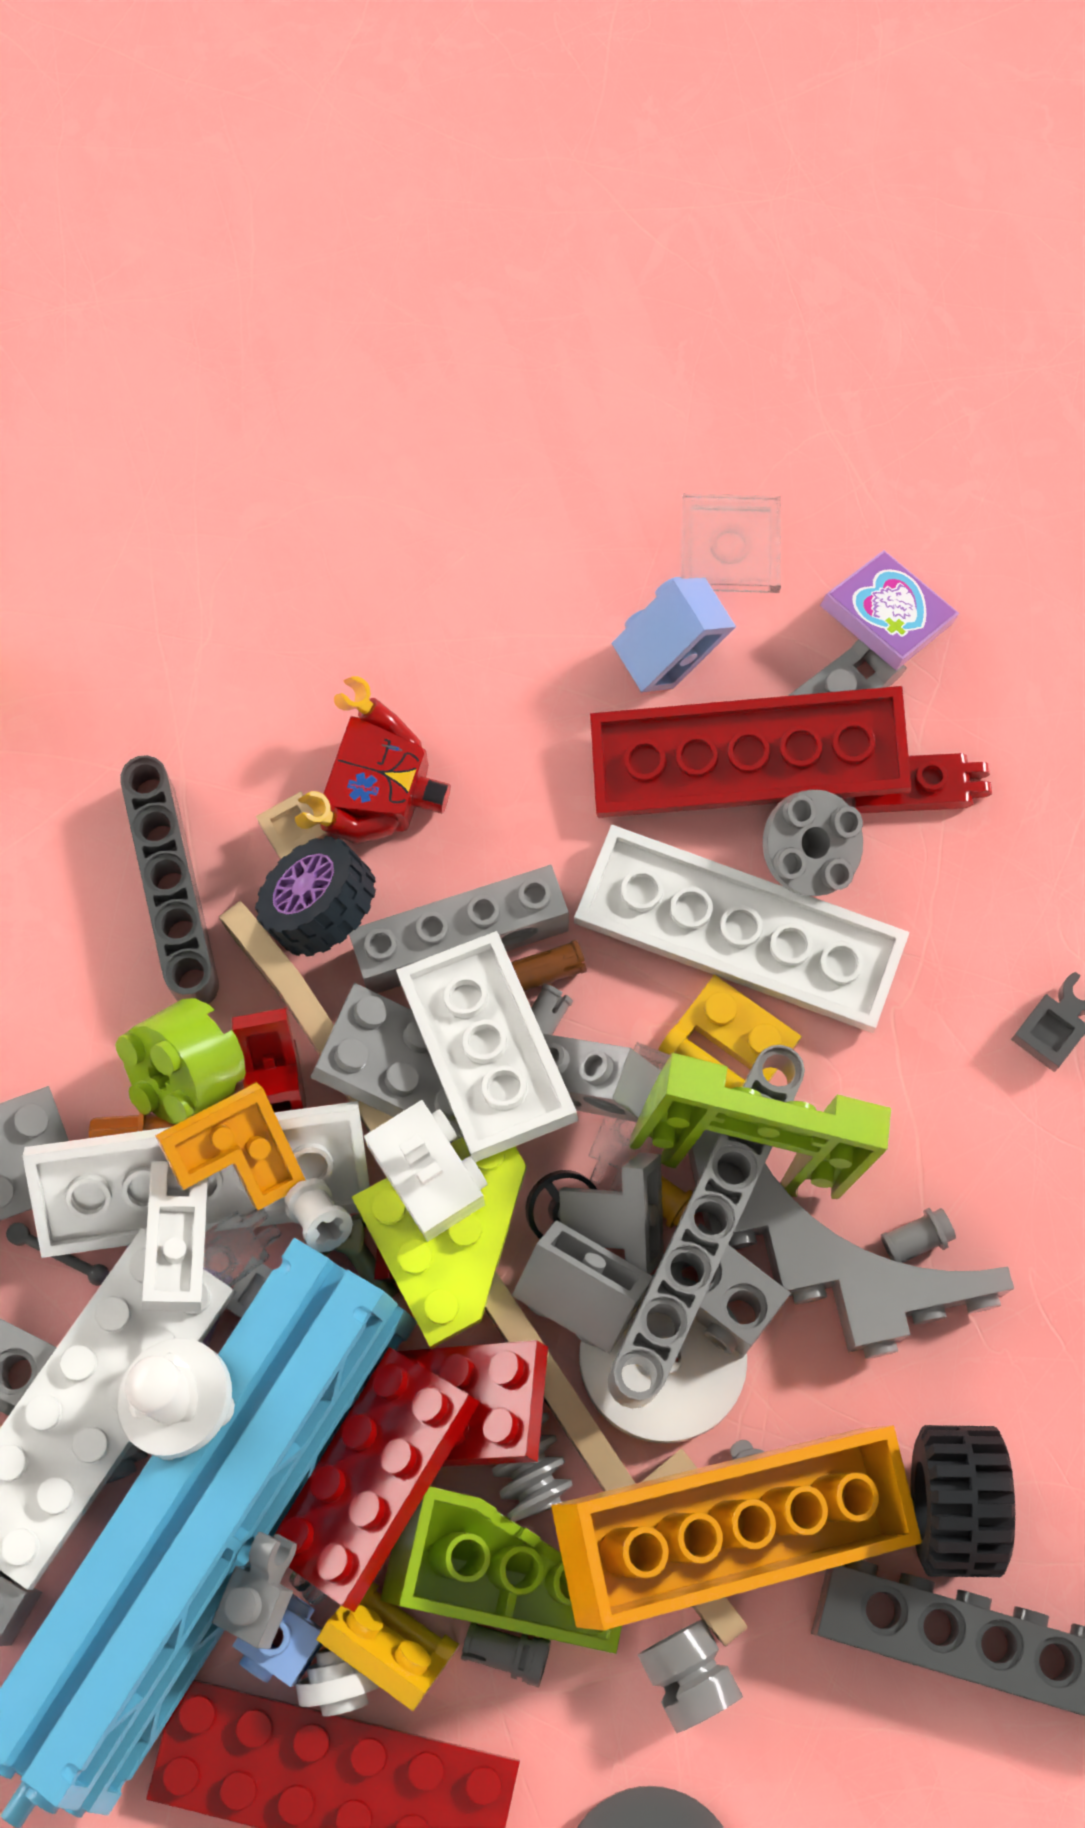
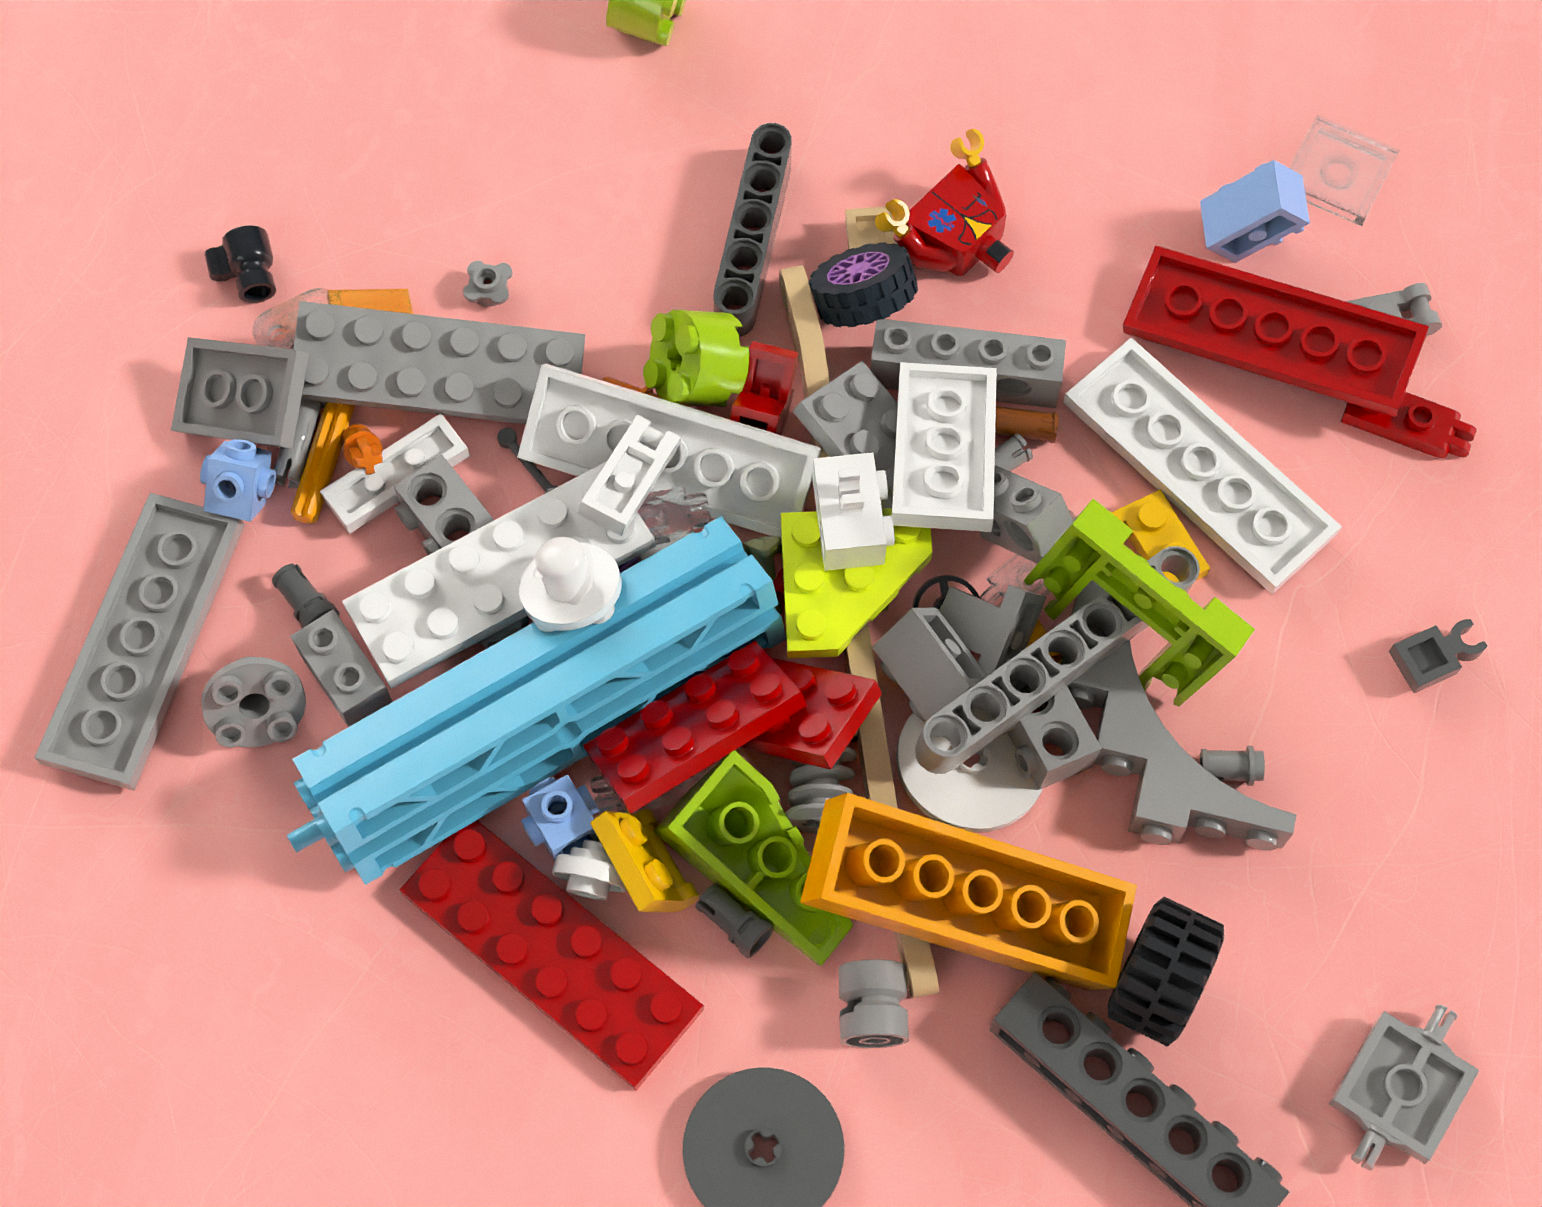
camera: 25 degrees right, 5 degrees down
light orange plate [155,1082,306,1211] -> none
light grey plate [212,1532,297,1649] -> none
white bush [284,1178,353,1252] -> none
light grey plate [763,790,863,896] -> none
tile [820,550,959,670] -> none

